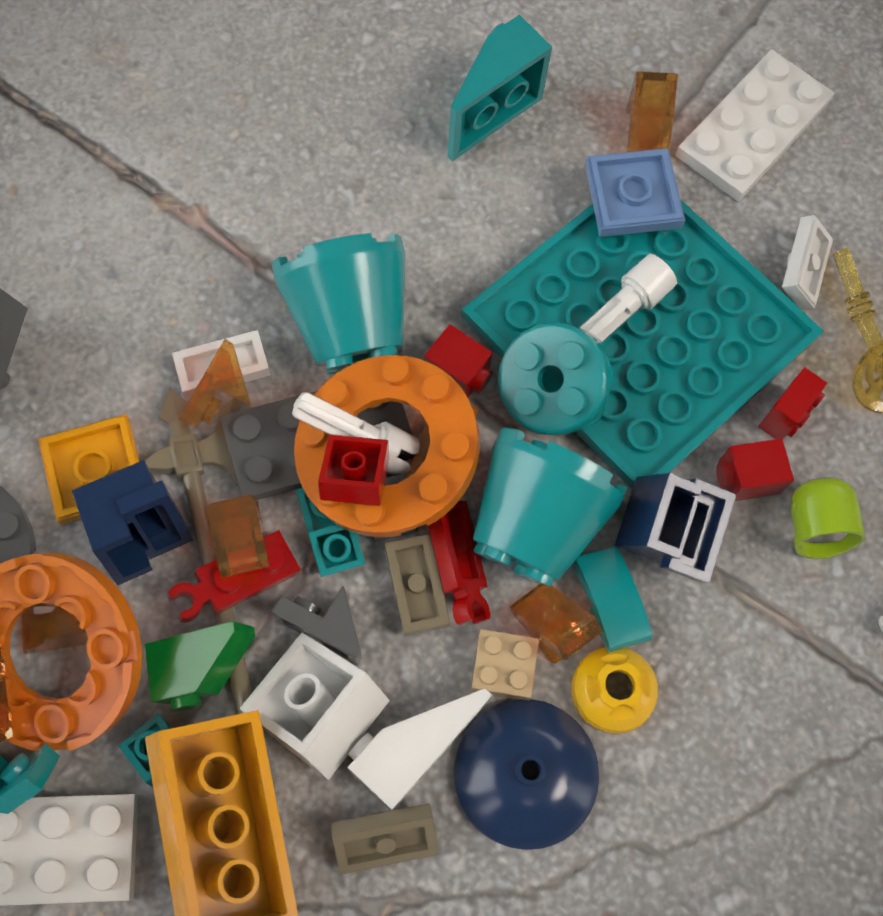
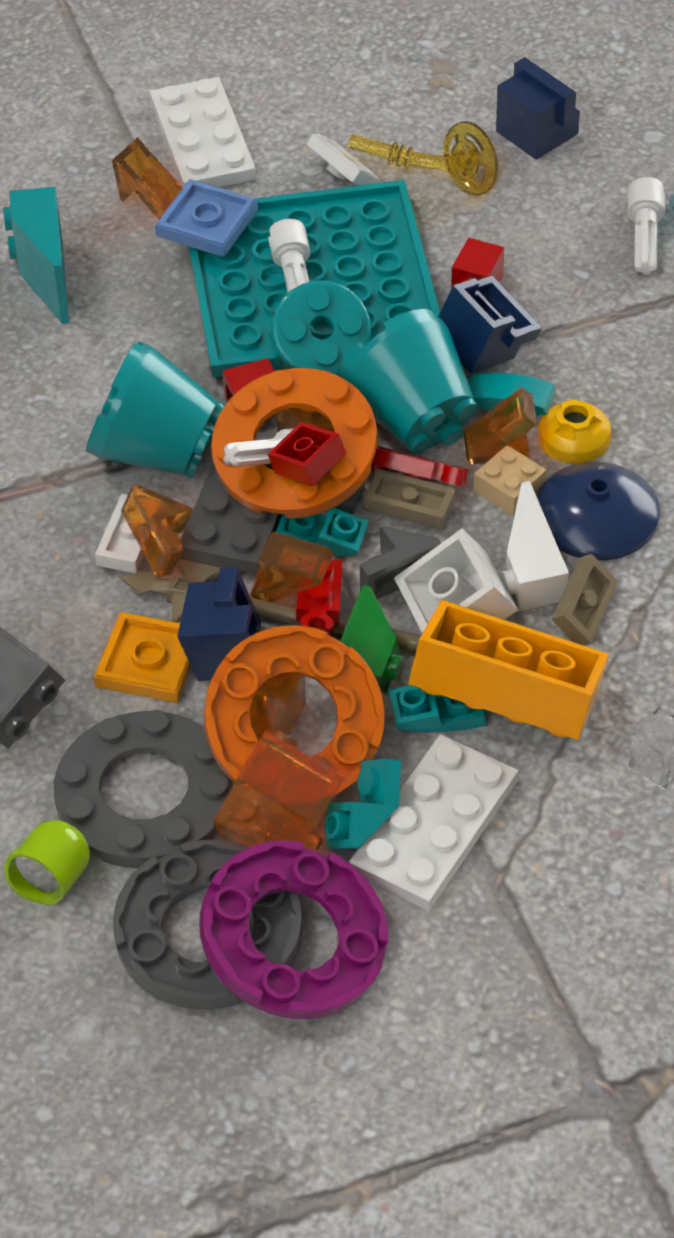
camera: 50 degrees left, 20 degrees down
red piece [758,367,828,439] -> none
lime helmet [790,477,866,560] -> none

